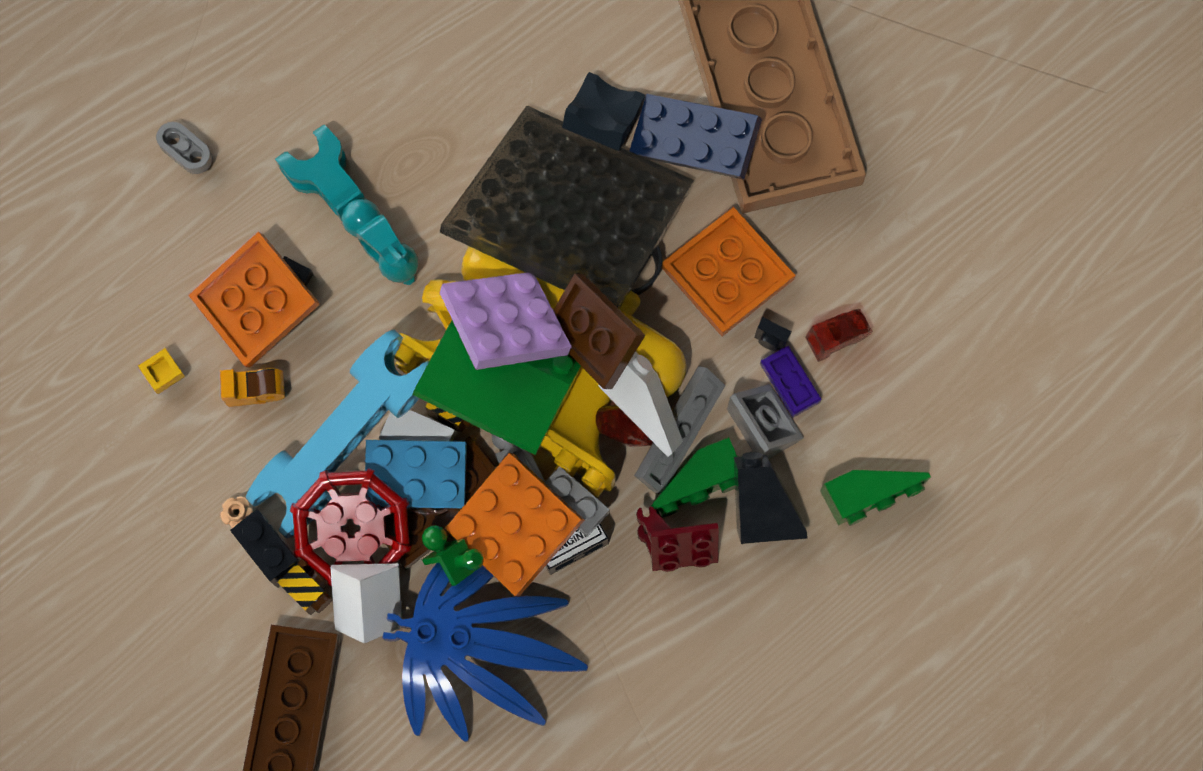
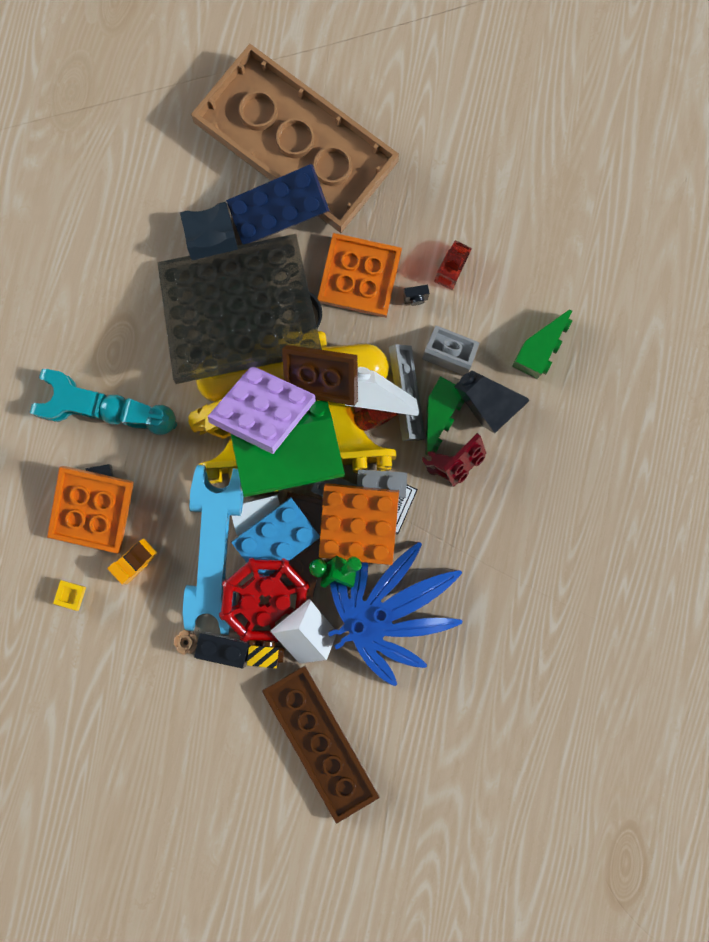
camera: 40 degrees left, 10 degrees up
dark purple plate [760,346,822,418] -> none

